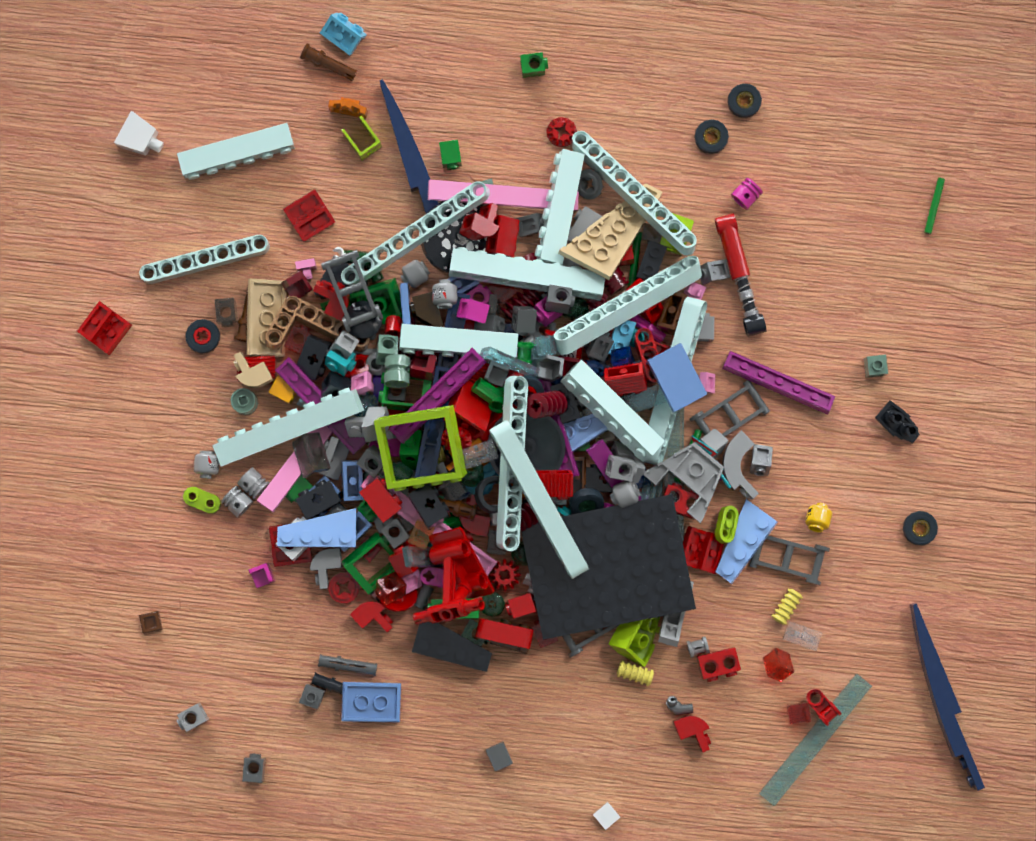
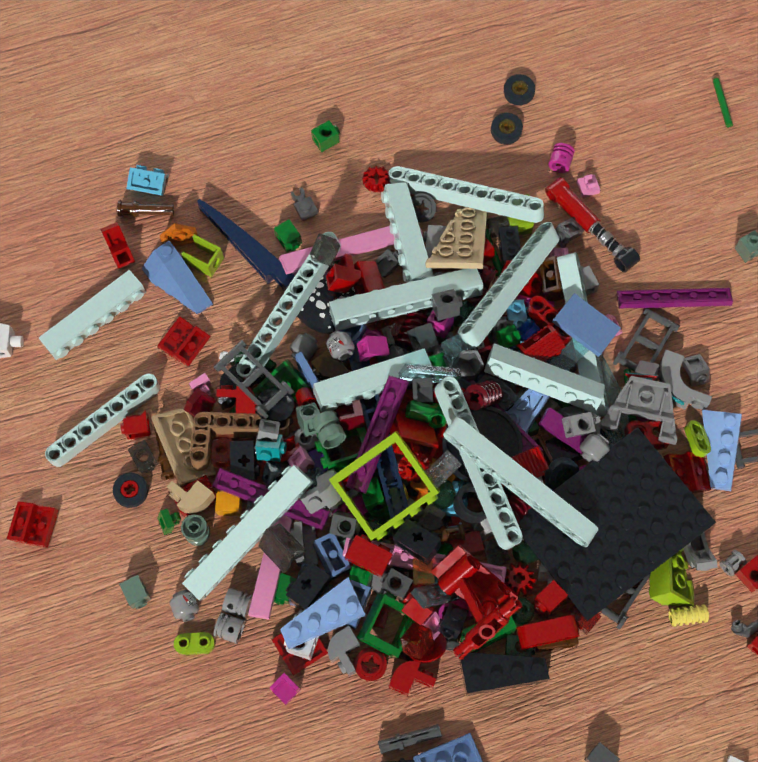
camera: 20 degrees left, 15 degrees down
none -> red brick [101,222,135,269]
none -> red window [120,410,151,440]
none -> sand green brick [120,575,151,609]
none -> medium blue wedge [142,241,213,315]
none -> green tile [157,508,181,535]
none -> flat silver plate [291,188,319,221]
none -> clear smoke panel [310,233,340,266]
none -> black bracket [437,603,469,639]
none -> green tile [495,324,521,348]
none -> bright pink tile [577,174,600,198]

